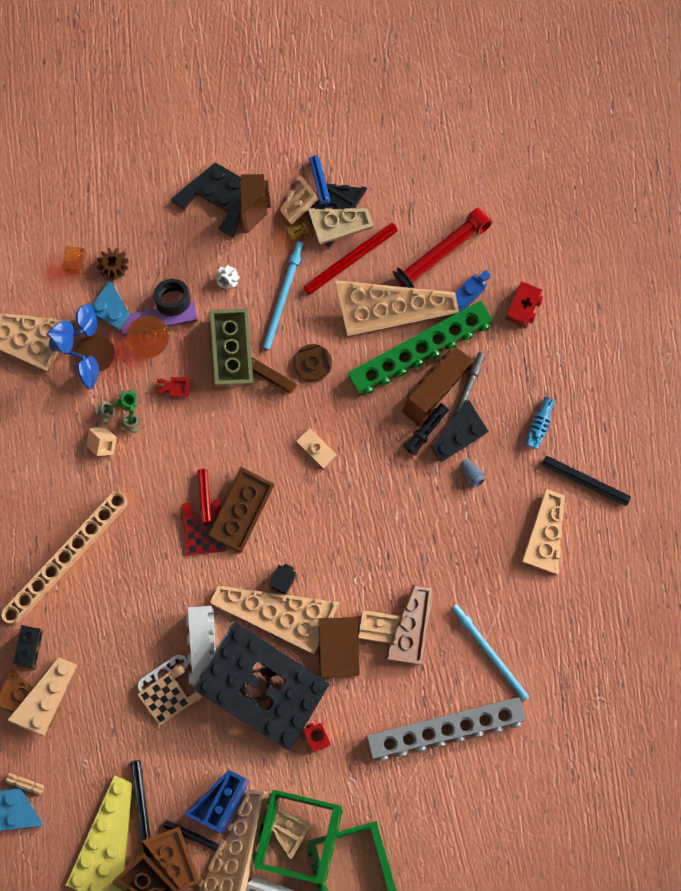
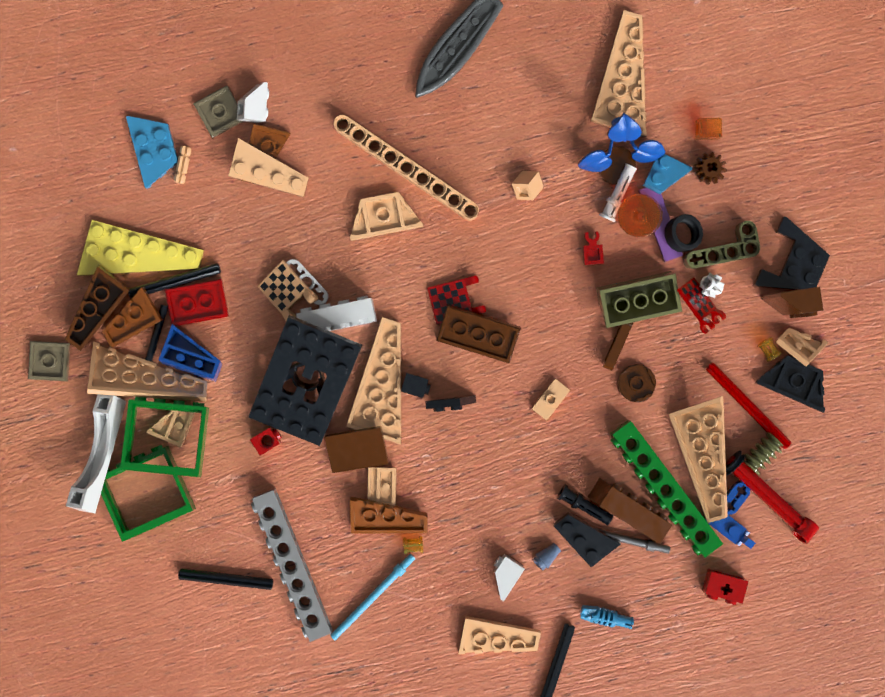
camera: 80 degrees right, 10 degrees up
black brick [13,625,44,669] -> none
plant [94,388,141,433] -> none
red axle [197,469,212,524] -> none
medium azure bar [262,241,304,350] -> none
tan wing [308,208,374,245] -> none
blue axle [309,155,330,205] -> none
none -> red tile [165,279,229,327]
none -> black axle [178,569,274,590]
none -> light nougat wing [350,192,423,241]
none -> clear yellow bush [403,536,424,555]
none -> black wing [425,395,476,412]
none -> white slope [493,554,525,601]
none -> white pin [599,164,637,222]
none -> red flag [677,278,726,334]
none -> olive beam [683,221,760,269]
none -> blue beam [727,481,750,515]
none -> olive piece [743,432,783,475]

